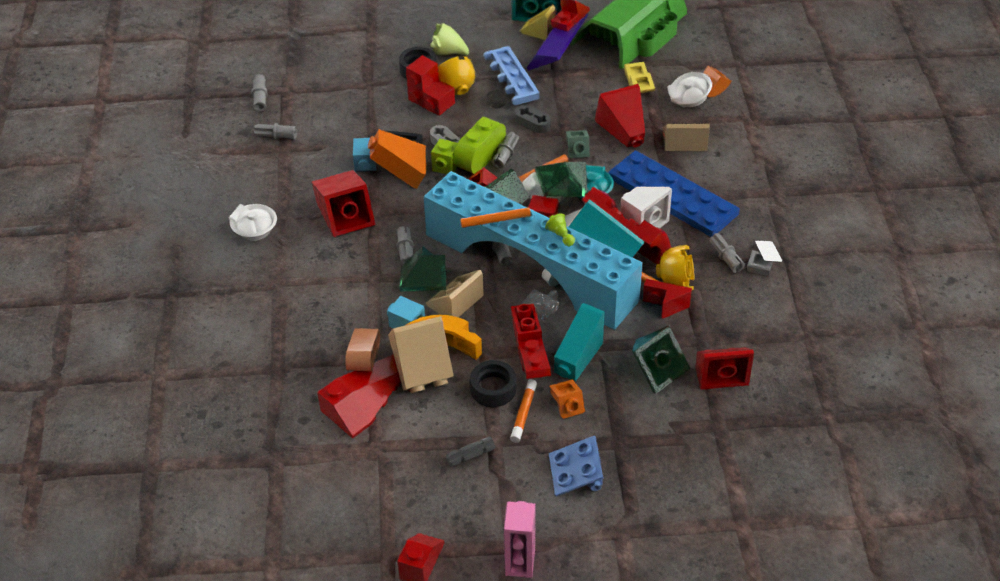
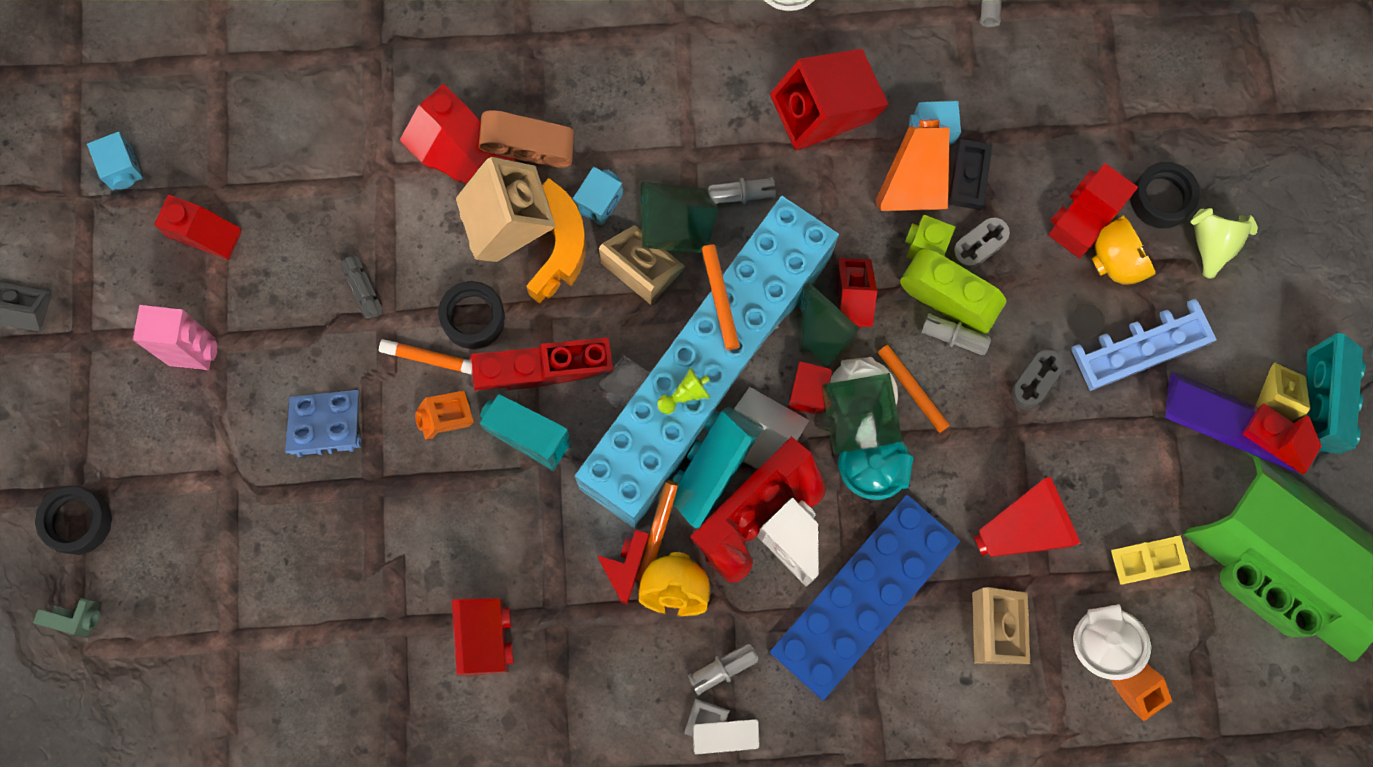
camera: 85 degrees right, 30 degrees up
sand green bracket [566,130,590,158] -> none
clear green slope [632,326,691,393] -> none

